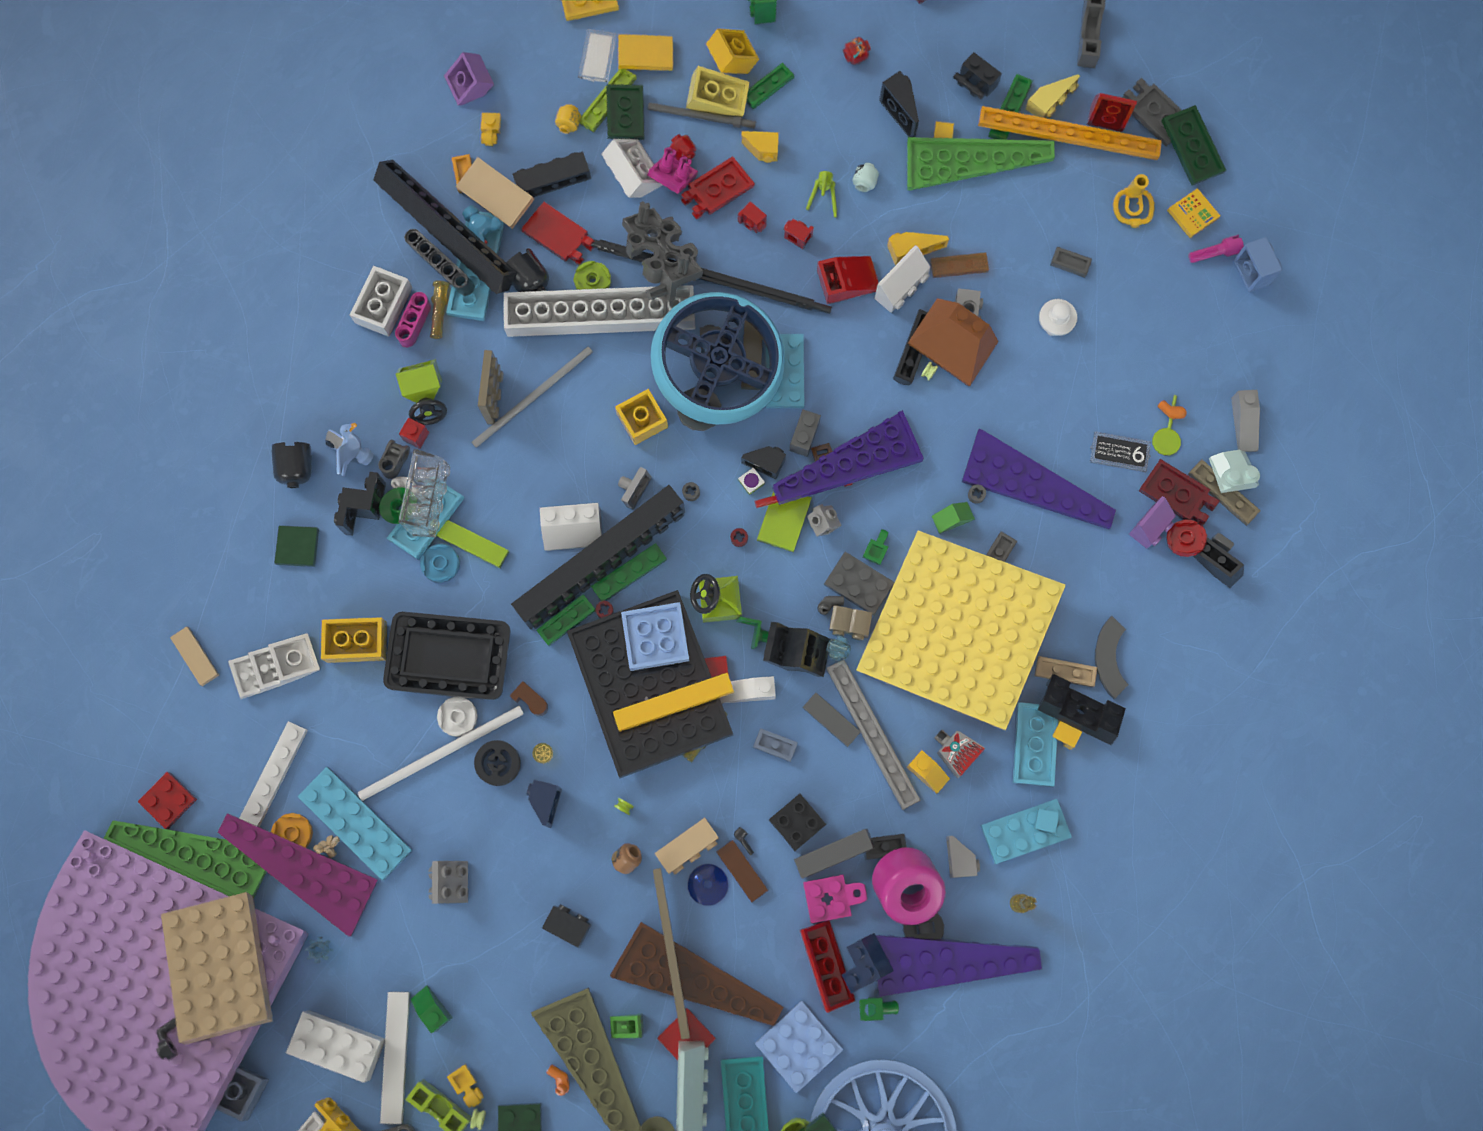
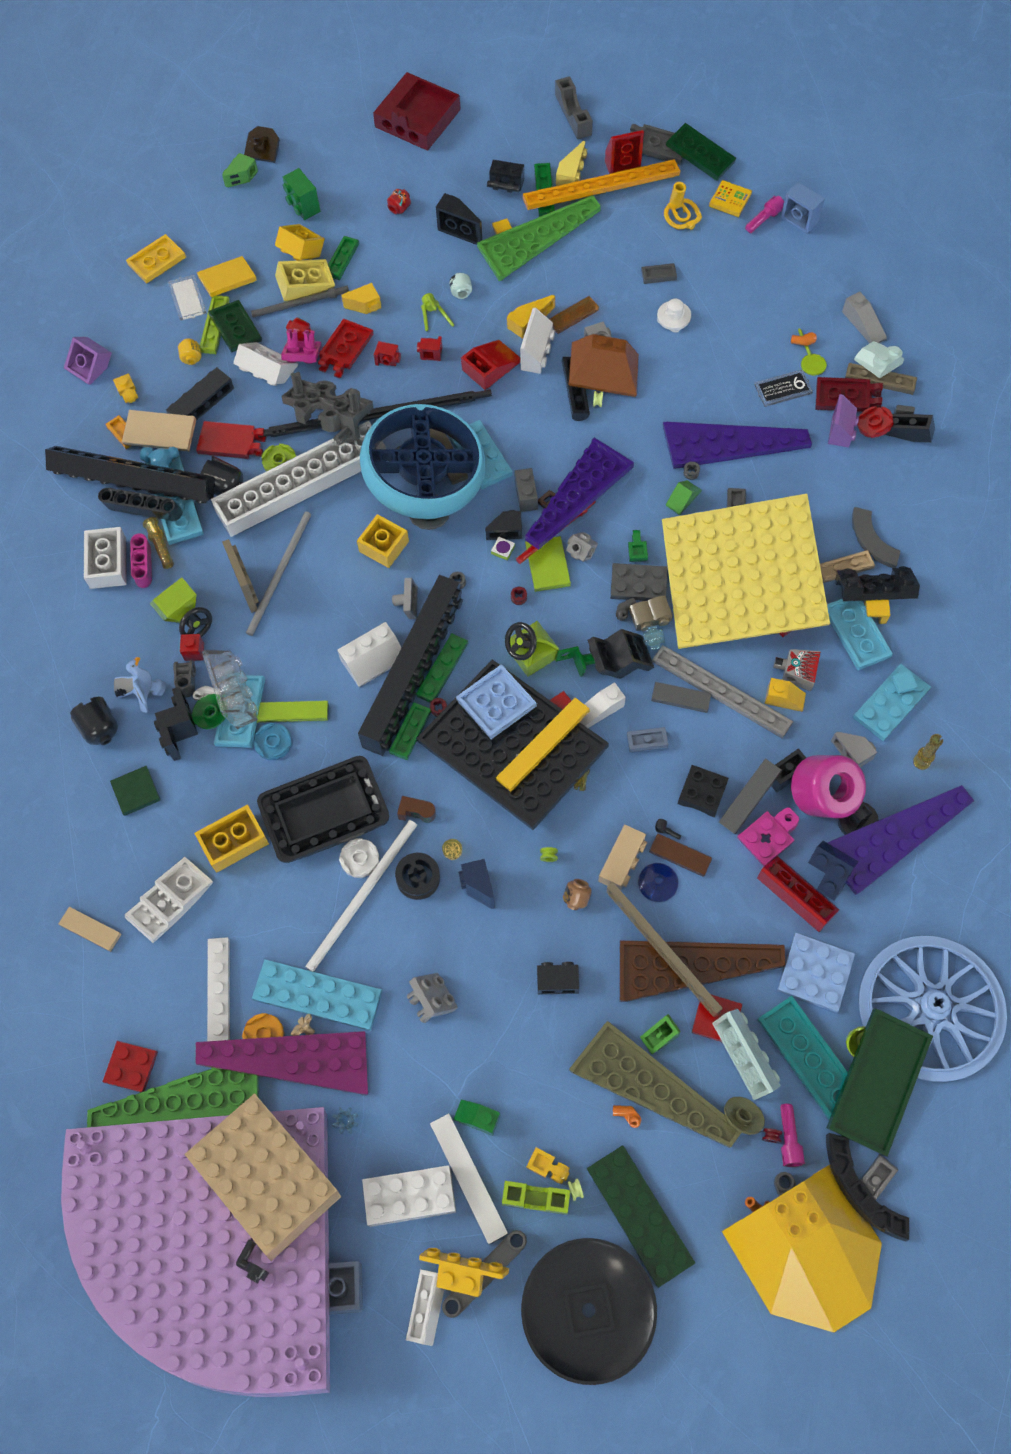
camera: 25 degrees left, 10 degrees down
green bracket [859,997,899,1021] -> none

